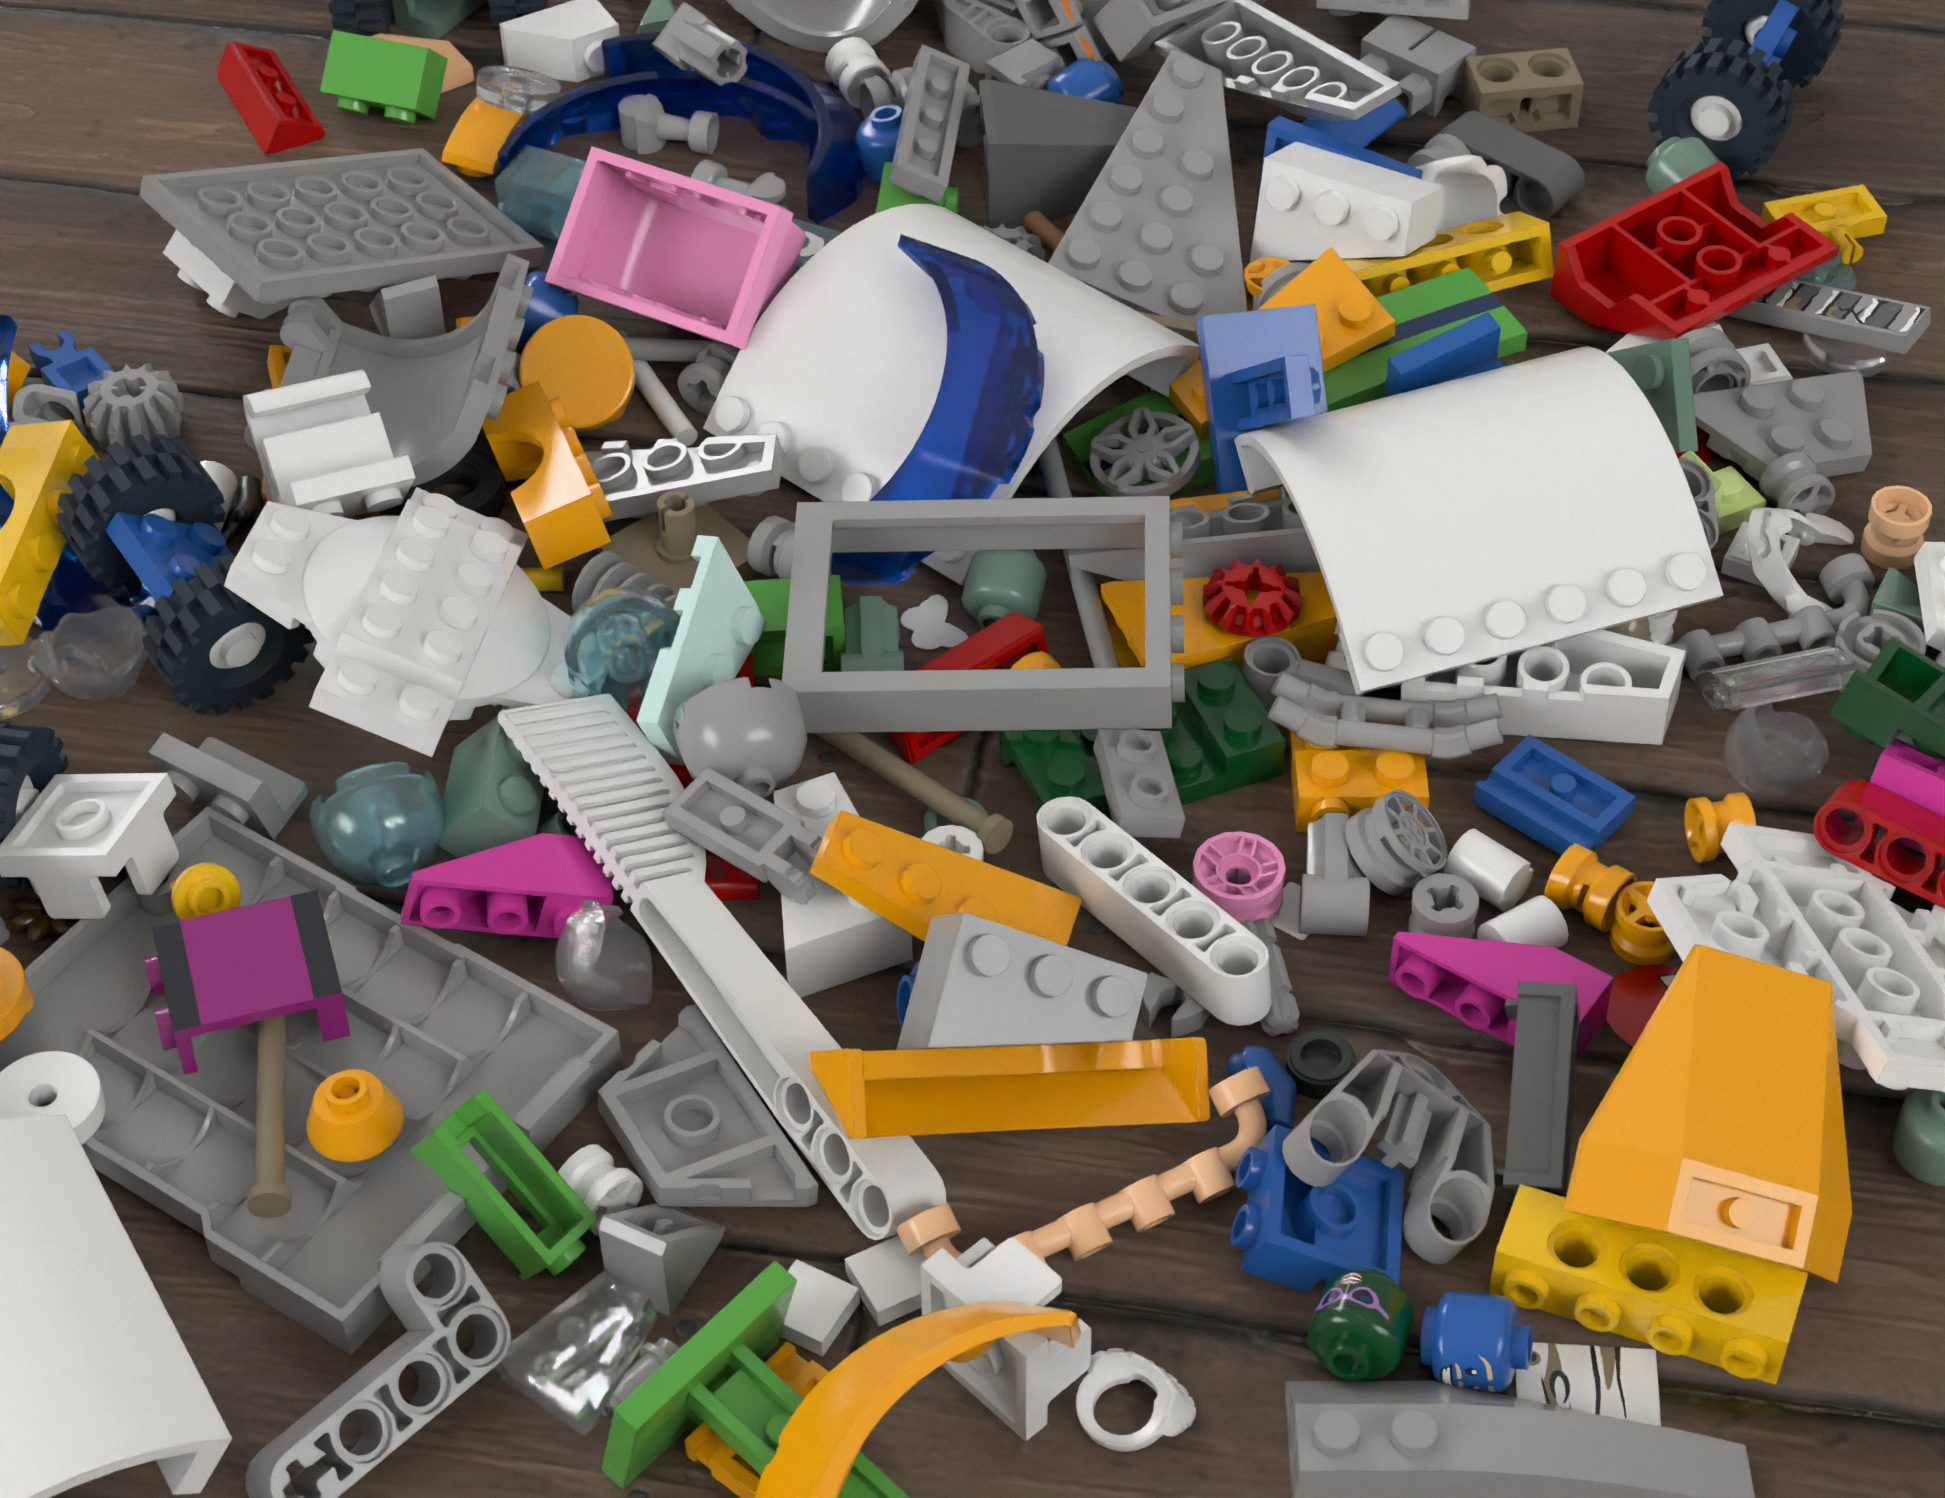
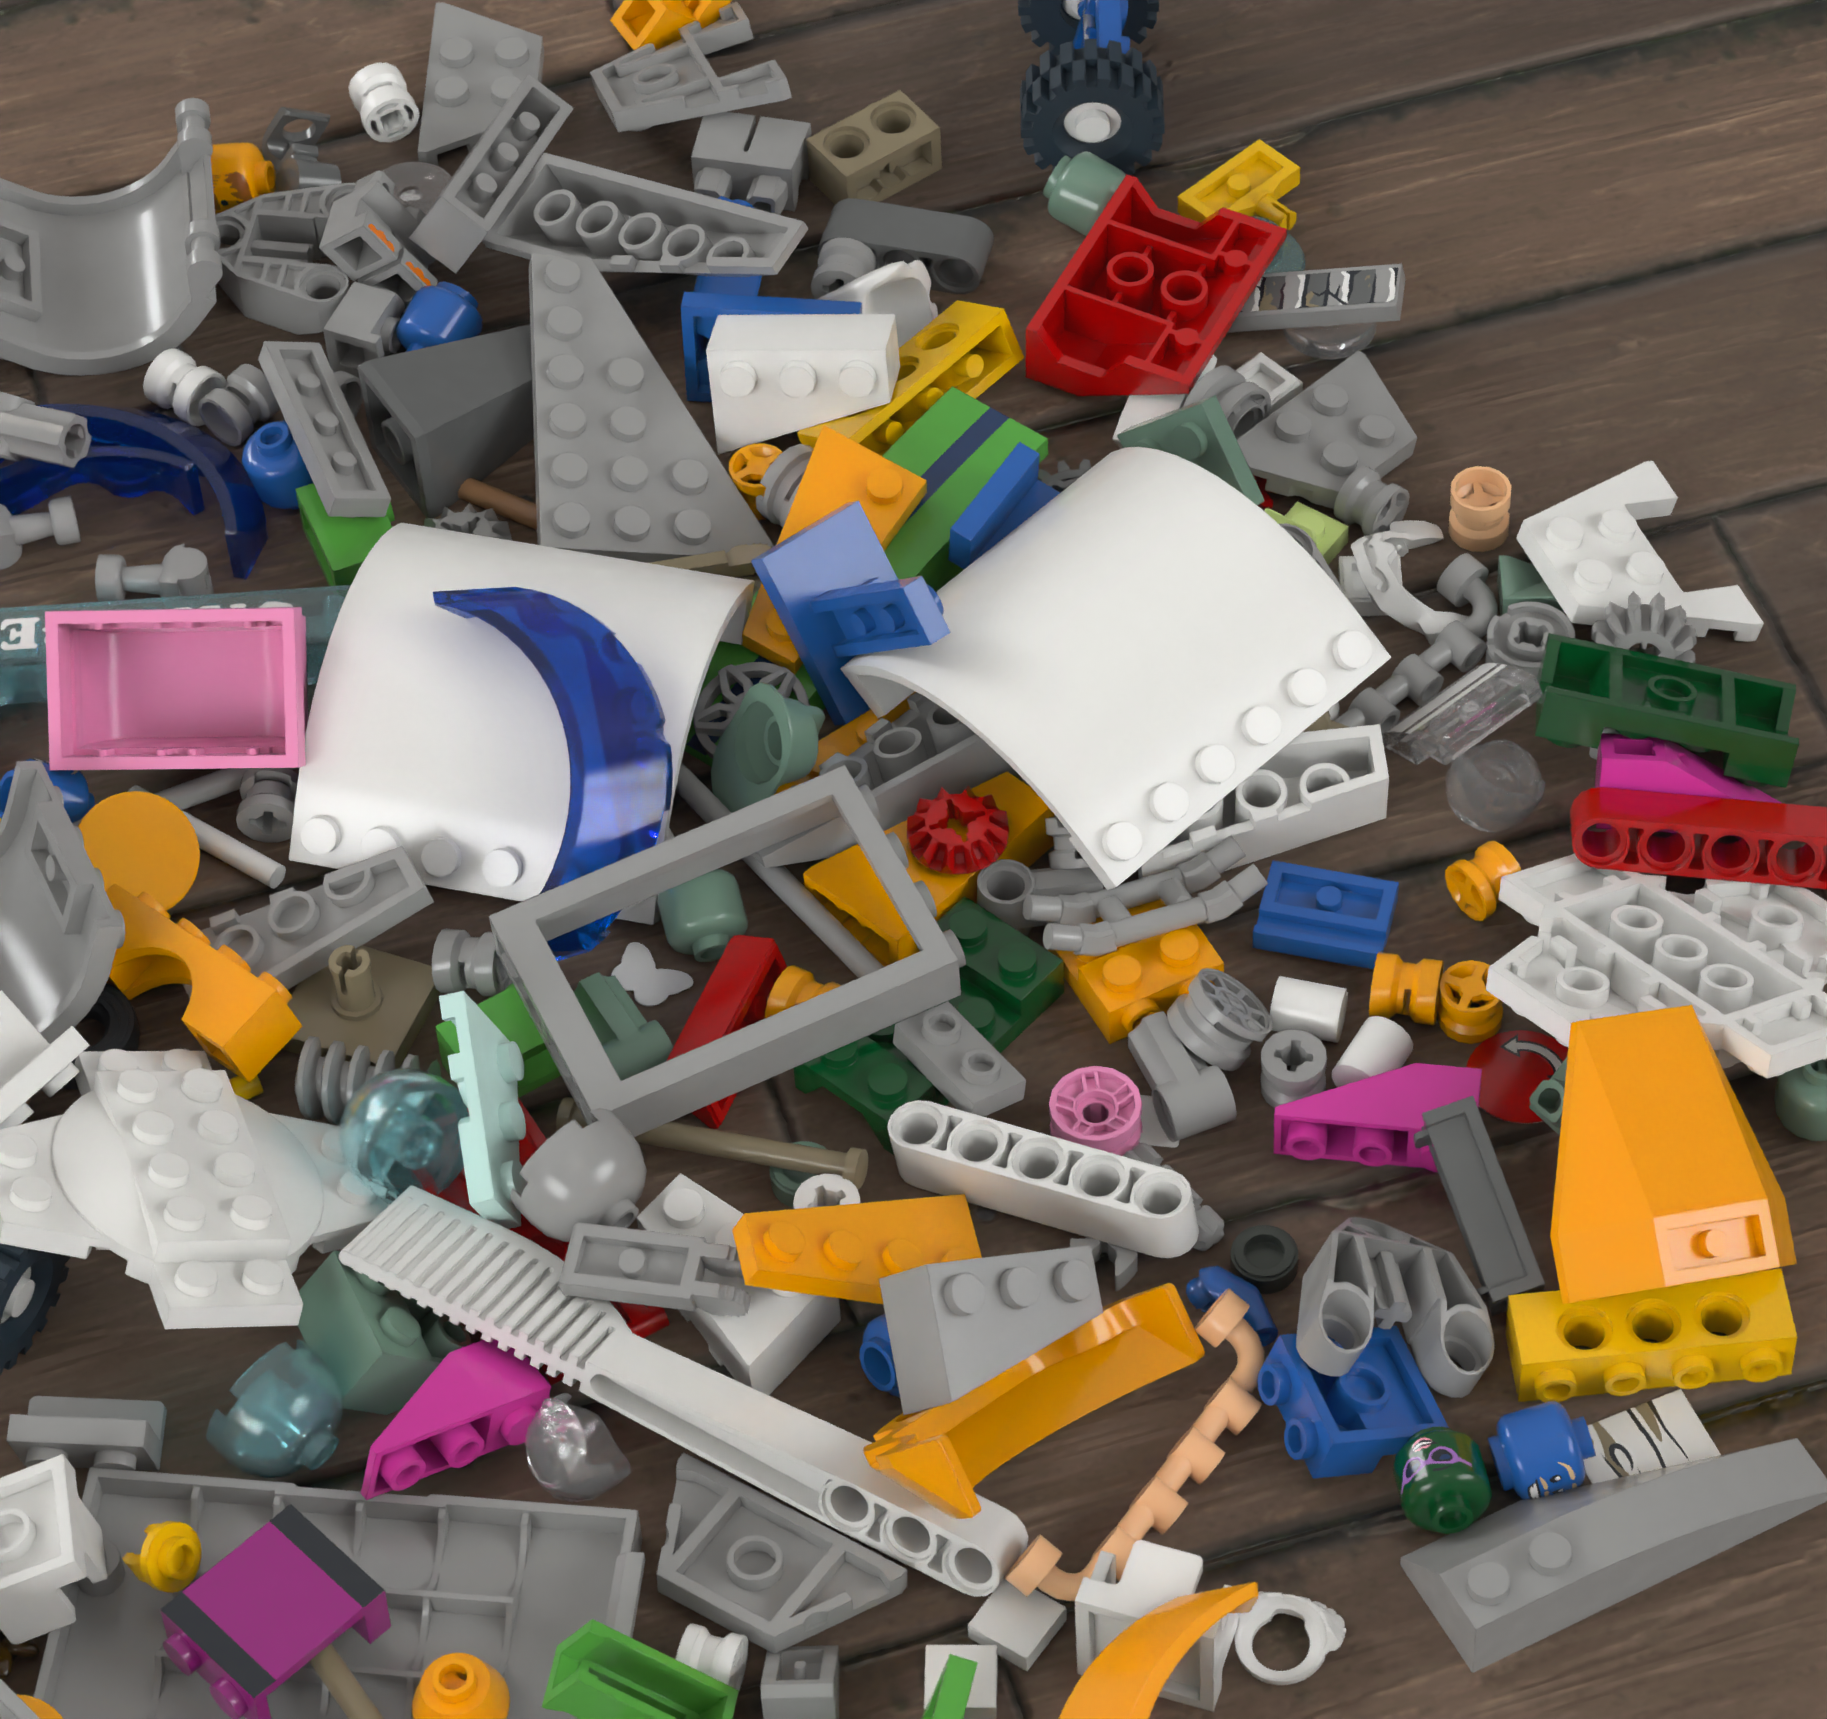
camera: 25 degrees left, 5 degrees up
none -> sand green piece [711,682,825,813]

